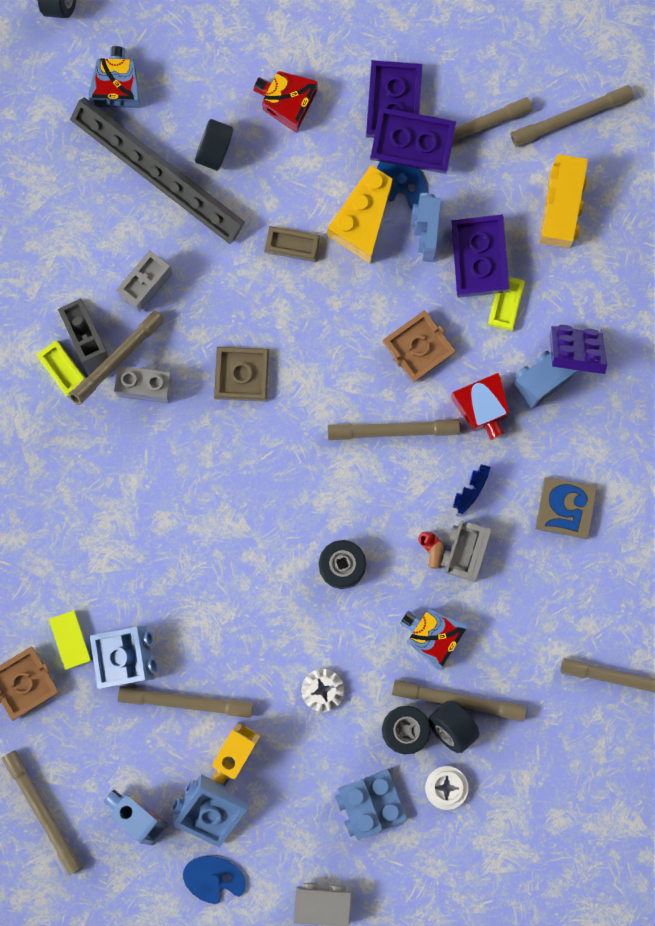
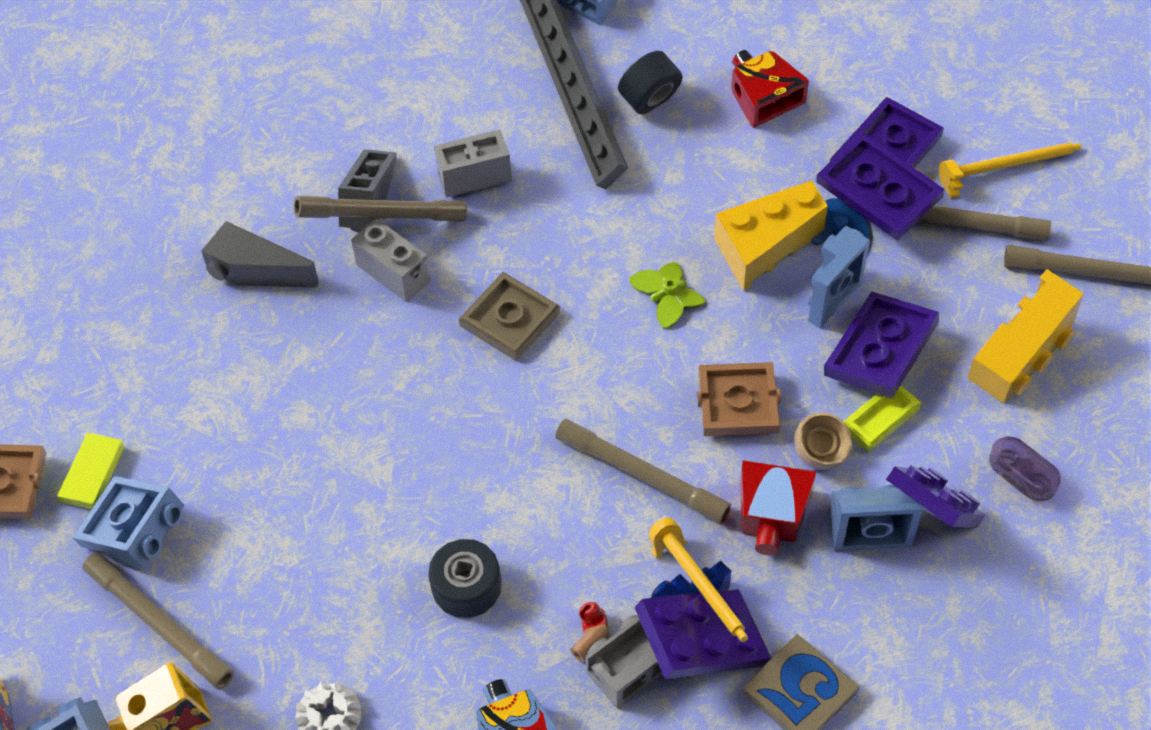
camera: 40 degrees right, 25 degrees down
neon yellow tile [36,340,85,397] -> none
dark tan tile [264,226,320,262] -> none
none -> dark grey slope [201,221,319,287]
none -> lime piece [629,262,706,329]
none -> dark purple plate [634,589,771,679]
none -> yellow piece [649,518,748,642]
none -> tan hair [794,412,853,470]
none -> yellow piece [939,142,1081,198]
none -> clear purple plate [989,436,1061,501]

